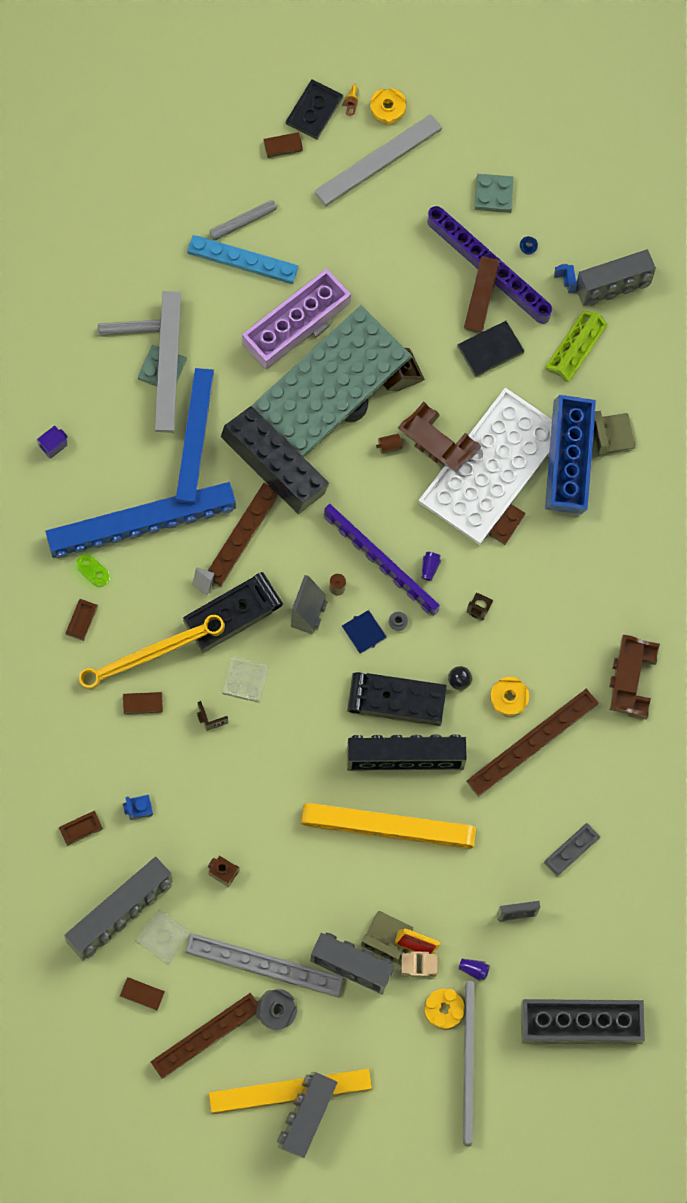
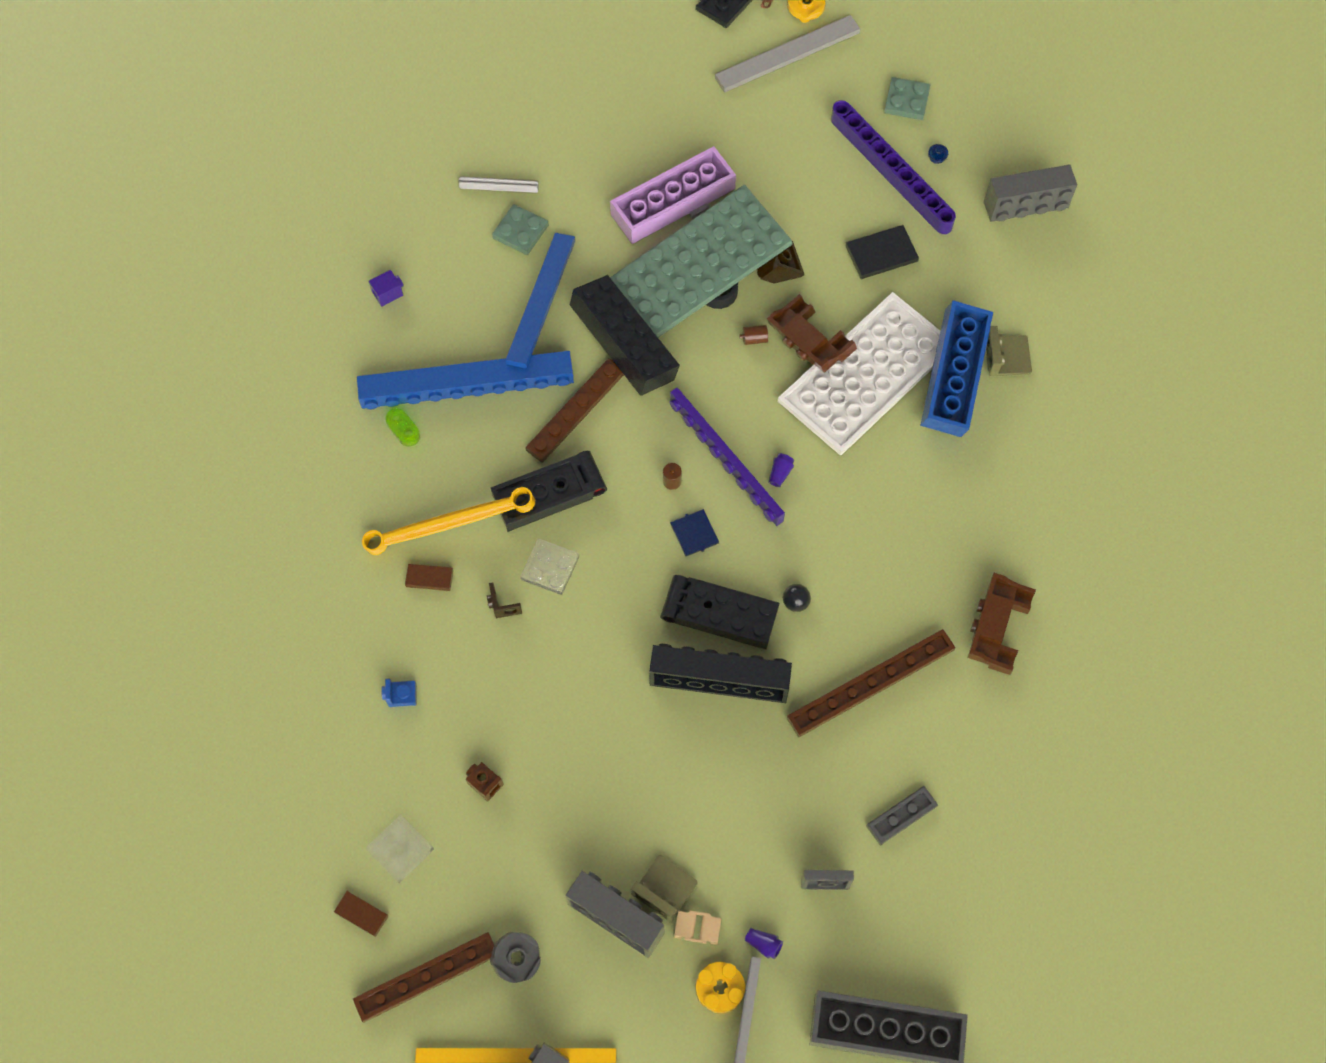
camera: 15 degrees right, 5 degrees down
reddish brown tile [59,811,103,846] -> none
dark grey brick [64,856,173,960] -> none
reddish brown tile [66,599,98,641] -> none
light grey tile [155,291,181,433] -> none
light grey tile [185,933,344,997] -> none
dark azure plate [187,235,299,284] -> none
light grey slope [192,567,215,595] -> none
light grey axle [210,200,276,239] -> none
reddish brown tile [263,132,303,158] -> none
dark grey slope [291,575,328,635] -> none
yellow beam [301,803,476,849] -> none
dark grey plate [389,612,408,631] -> none
slope [395,928,440,954] -> none
reddish brown tile [464,256,500,332] -> none
dark brown bracket [466,592,493,620] -> none
reddish brown plate [489,504,526,545] -> none
yellow plate [490,677,529,716] -> none
lime fence [545,311,608,382] -> none
blue bracket [554,264,577,293] -> none

